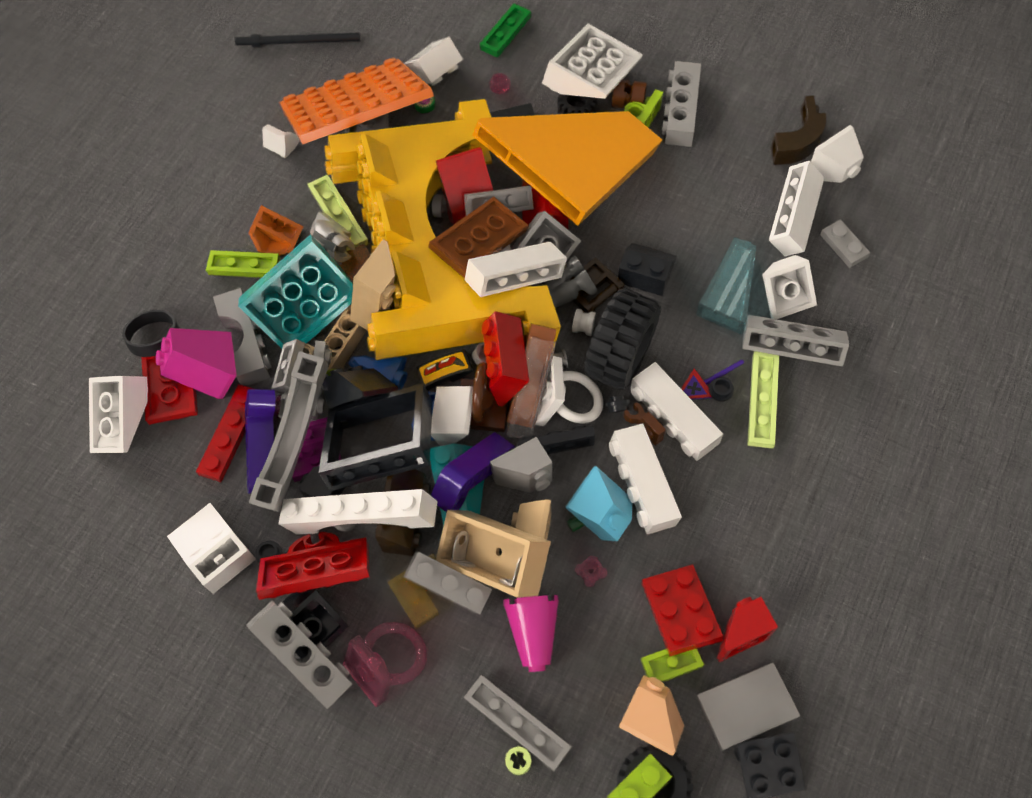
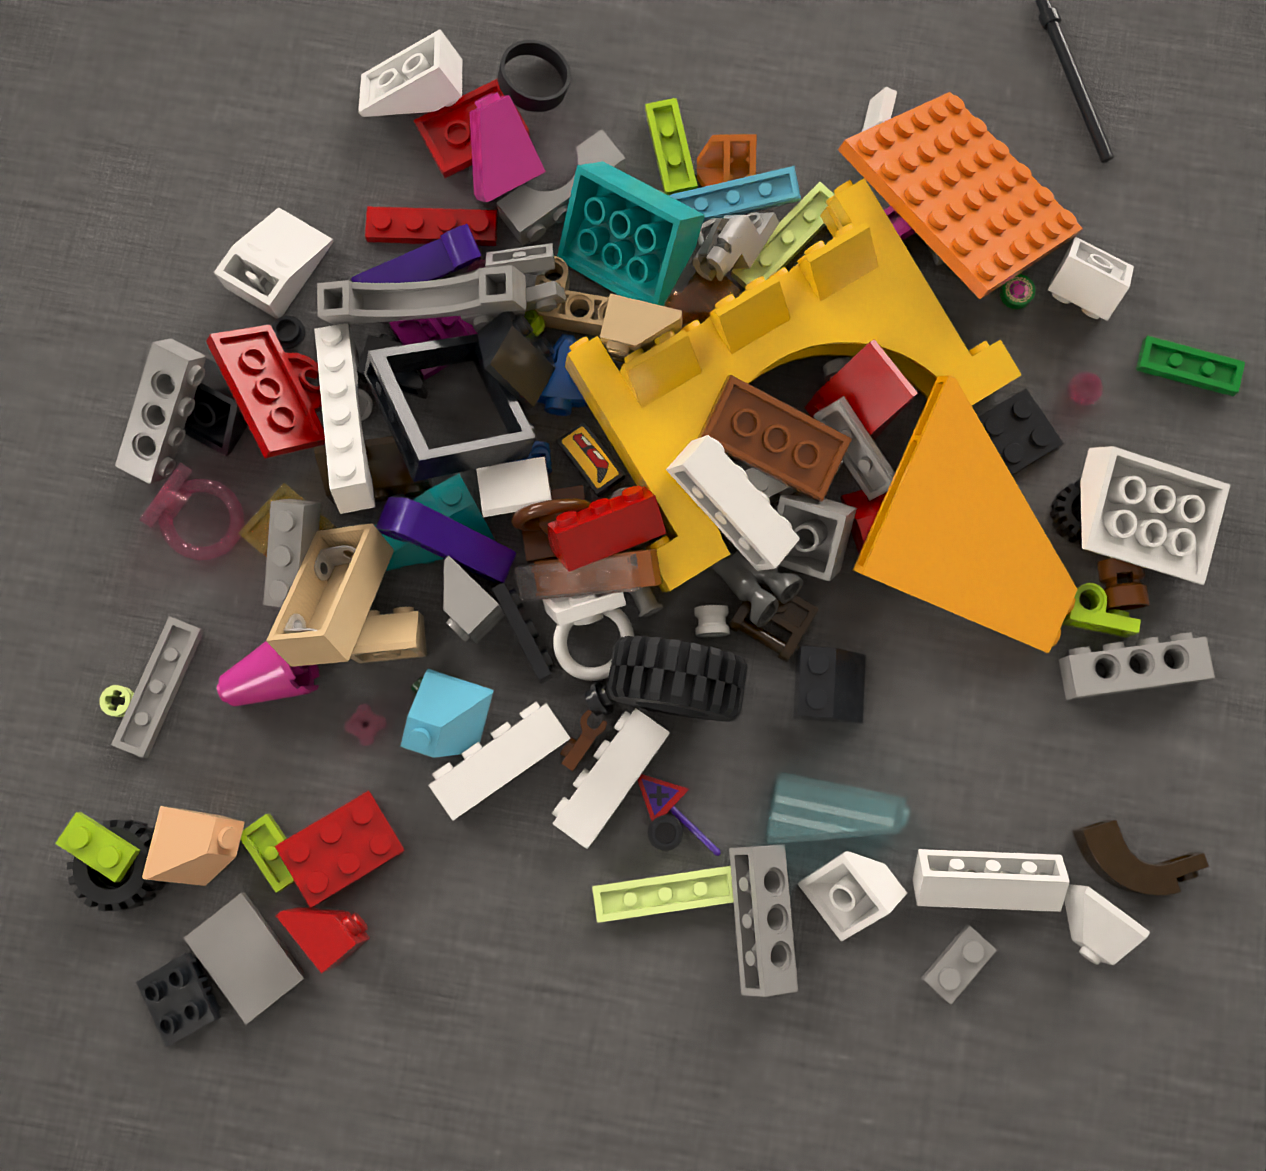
camera: 70 degrees right, 15 degrees up
none -> medium azure tile [668,166,801,224]

